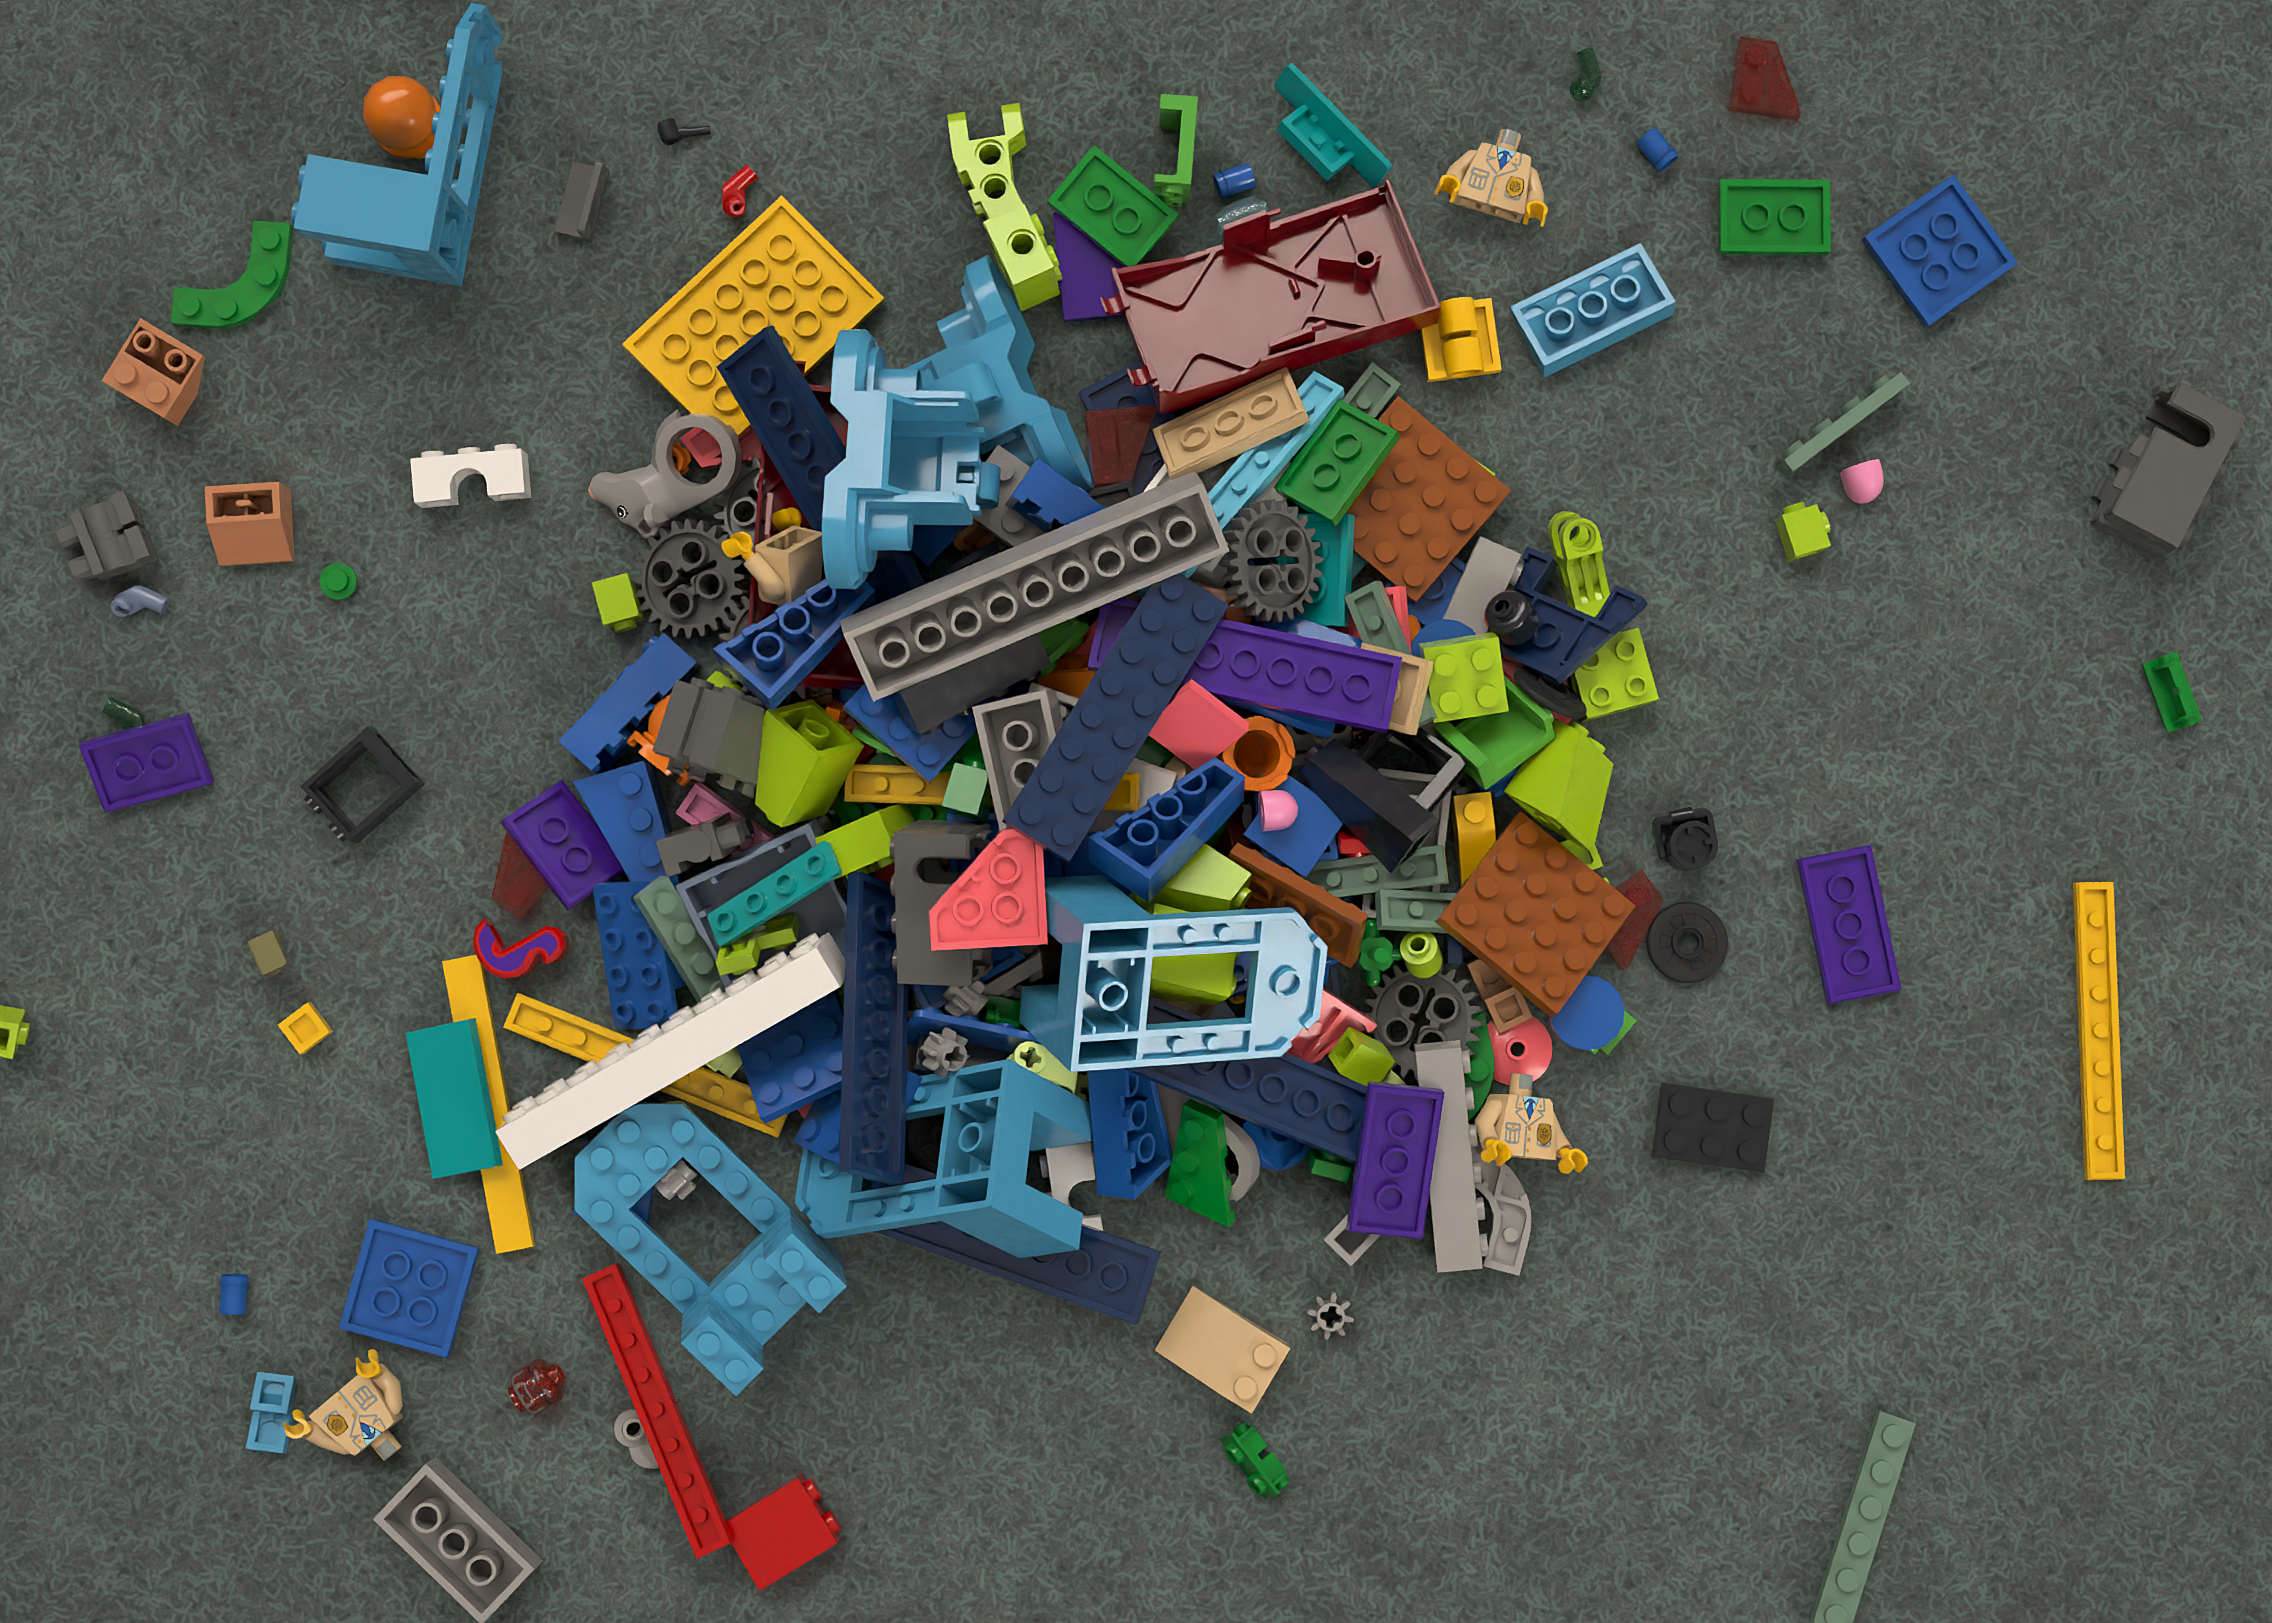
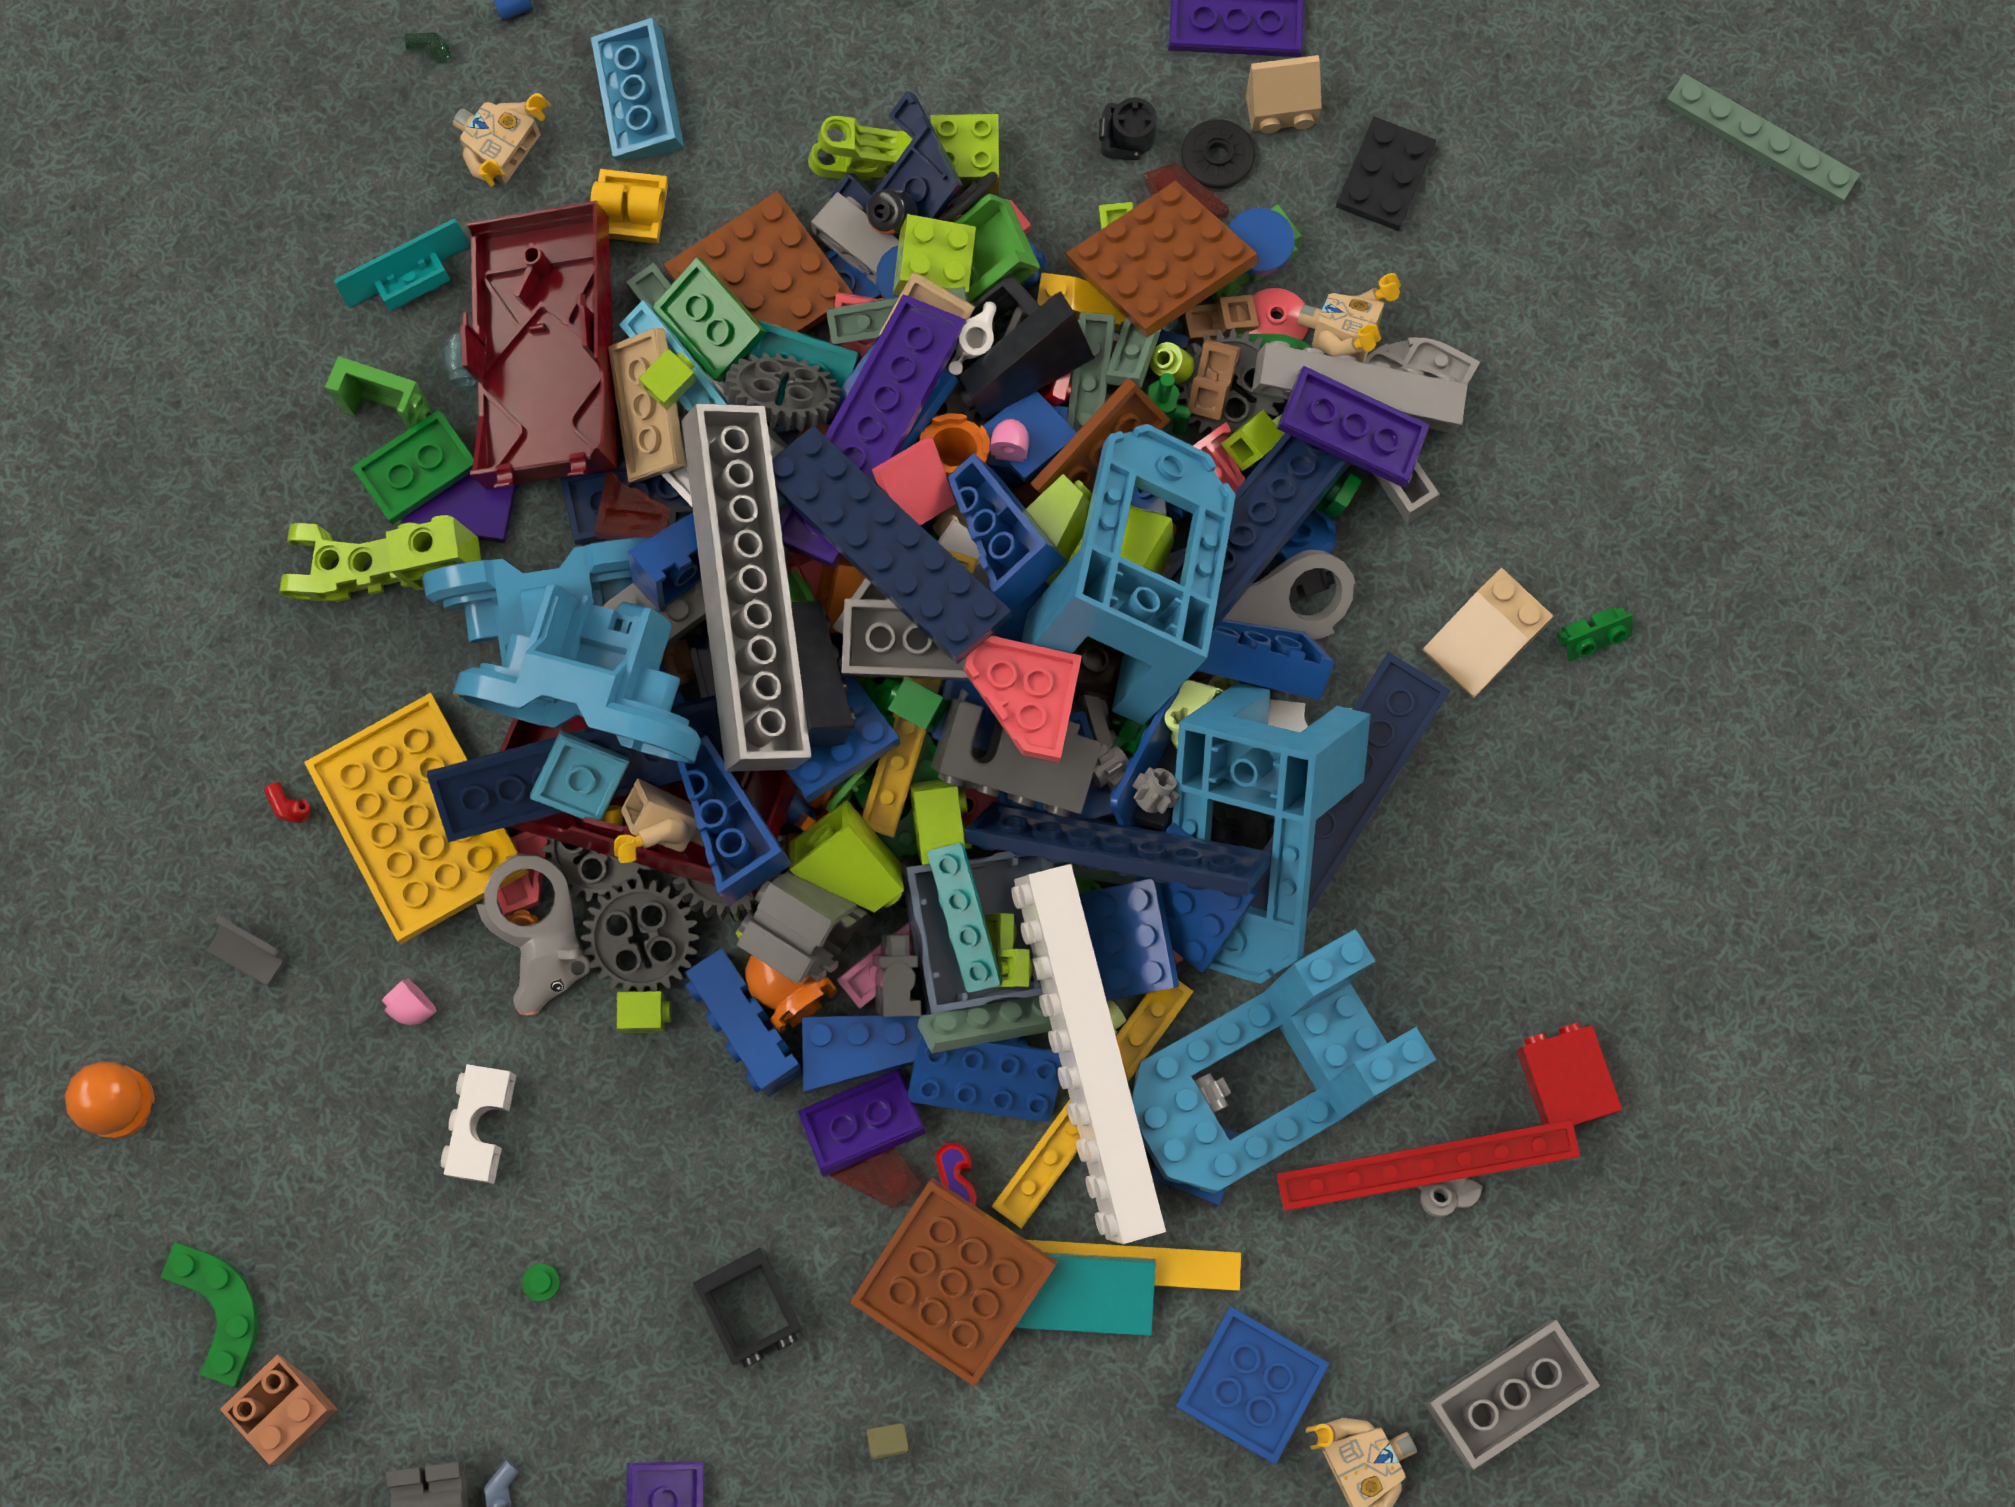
camera: 75 degrees left, 10 degrees down
nougat slope [205,482,295,566] -> none
yellow plate [278,1002,333,1054] -> none
dark azure bracket [291,3,502,287] -> none
clear red head [508,1358,567,1415] -> none
black hand [657,118,711,145] -> none
green wing [1164,1099,1236,1228] -> none
blue piece [1213,163,1256,199] -> none
light grey gear [1307,1291,1354,1340] -> none
lime slope [1504,718,1614,851] -> none
none -> bright pink piece [382,978,437,1025]
none -> medium azure tile [530,730,629,821]
none -> lime brick [638,348,696,411]
none -> dark orange plate [850,1178,1058,1387]
none -> white piece [947,302,996,375]
none -> medium nougat slope [1188,339,1241,420]
none -> tan slope [1246,55,1322,134]

